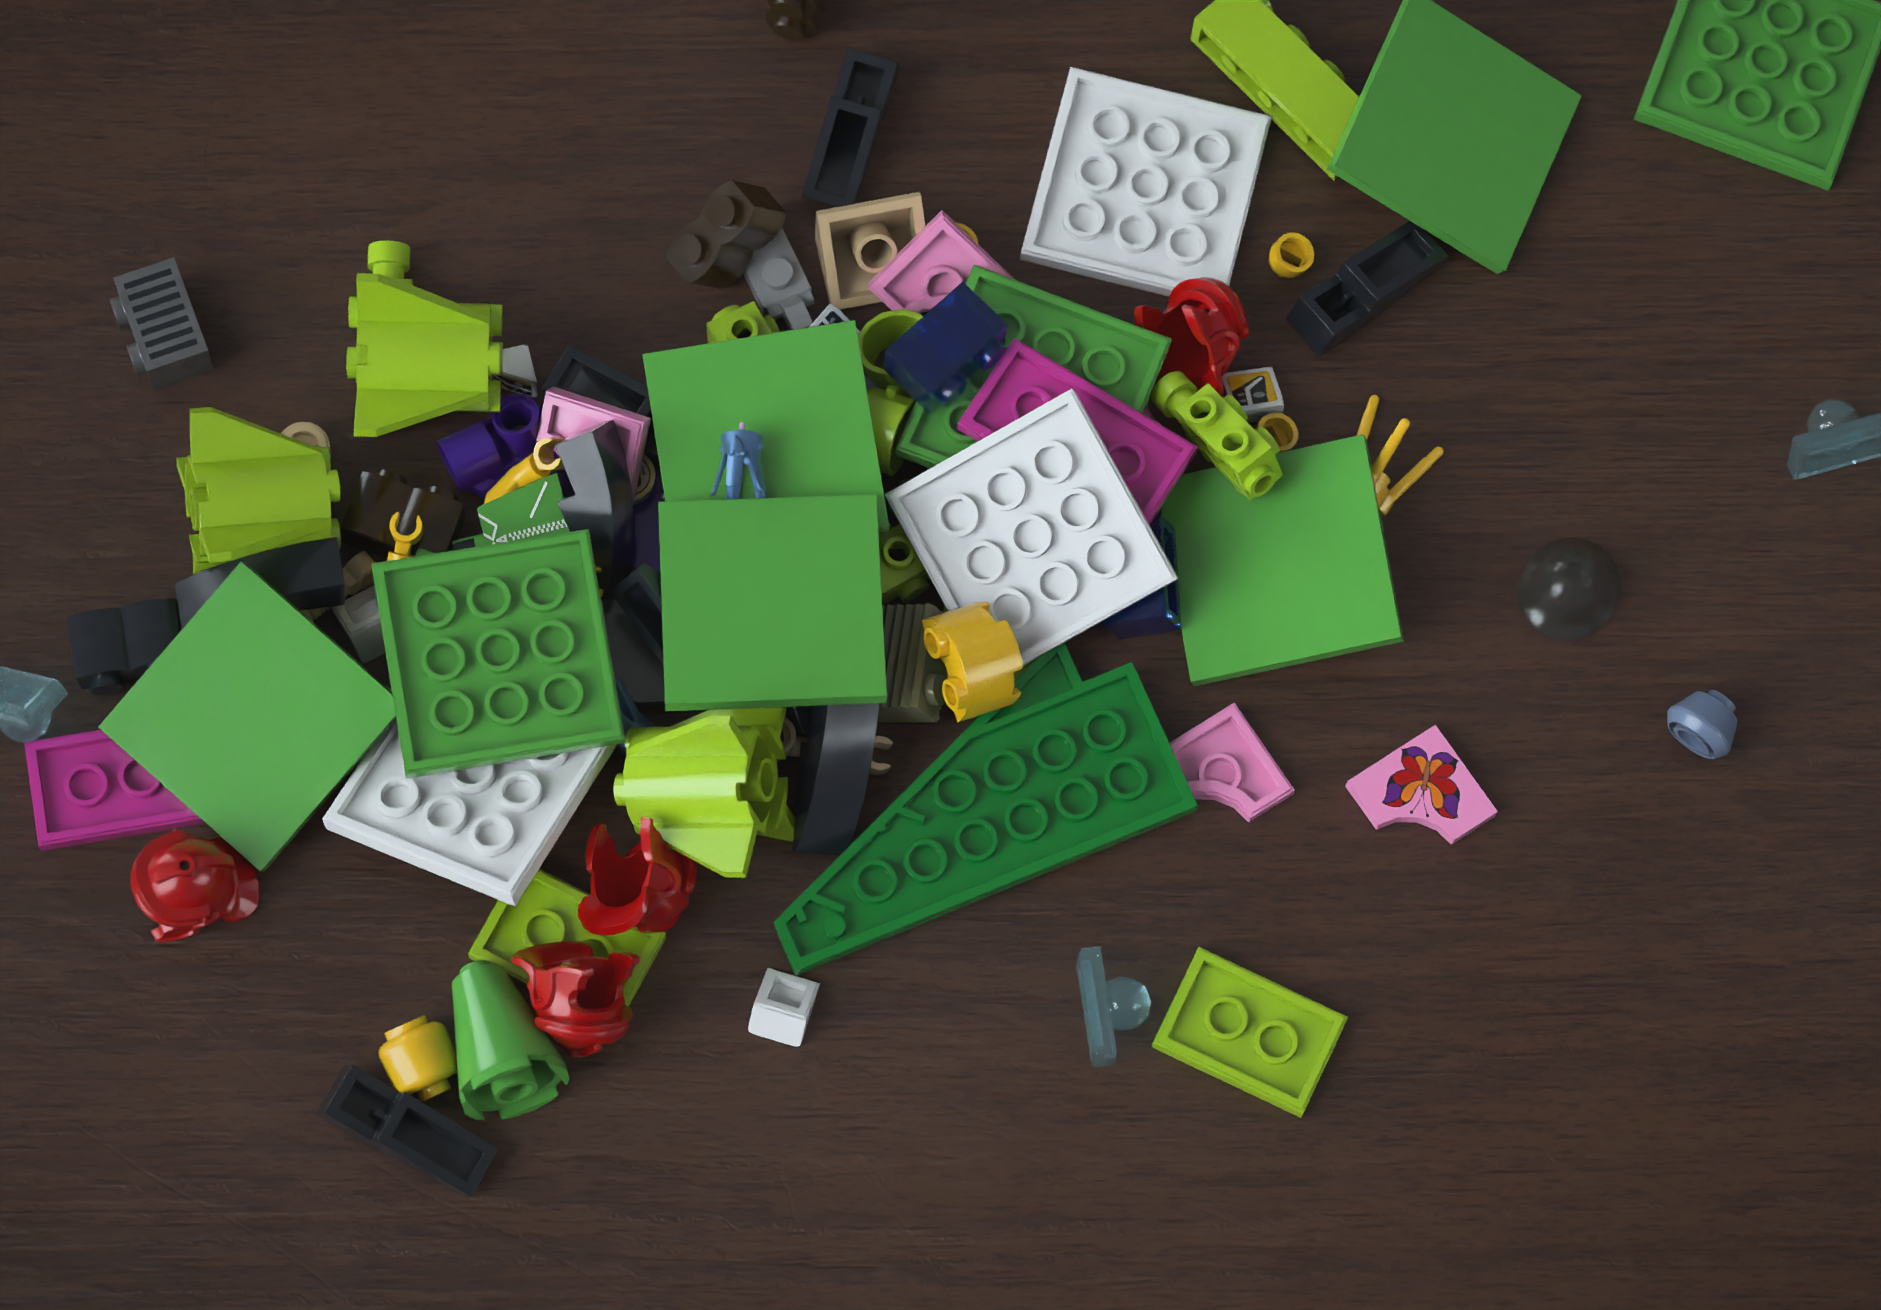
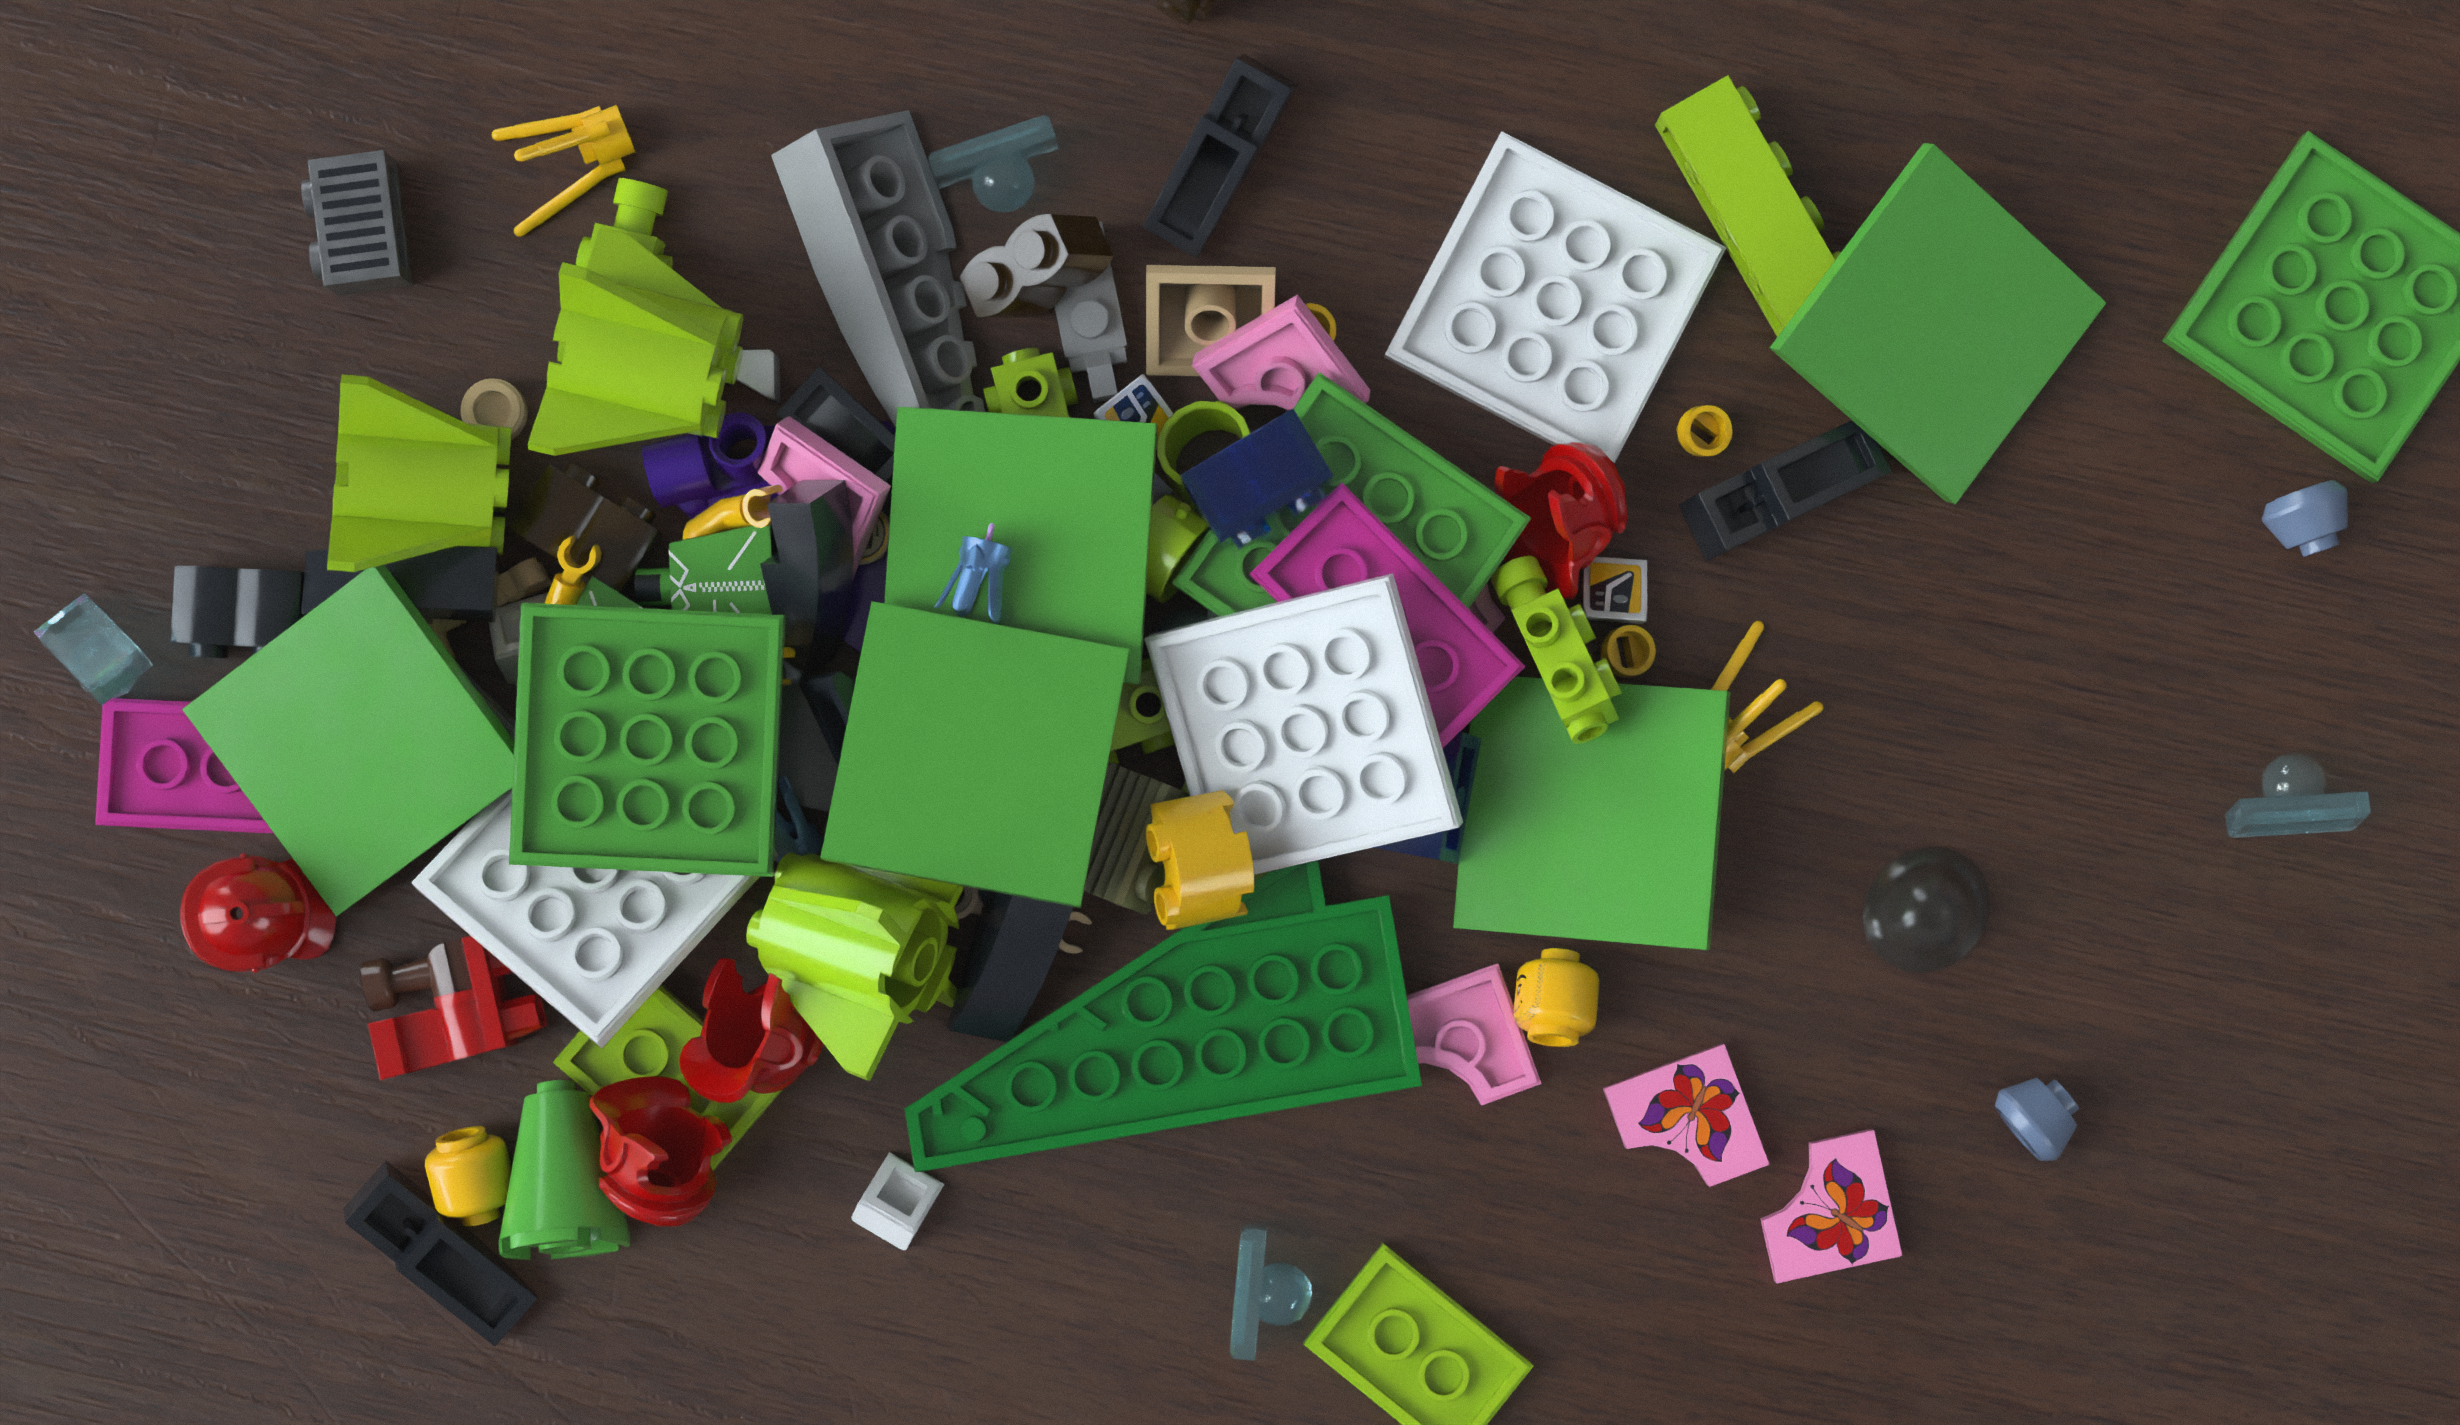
camera: 20 degrees right, 15 degrees up
none -> red hips [360,936,547,1080]
none -> yellow plant [491,105,635,237]
none -> light grey wedge [771,110,985,427]
none -> clear light blue tile [928,115,1059,212]
none -> yellow head [1513,948,1600,1047]
none -> bright pink tile [1760,1129,1902,1283]
none -> sand blue cone [2262,480,2348,557]

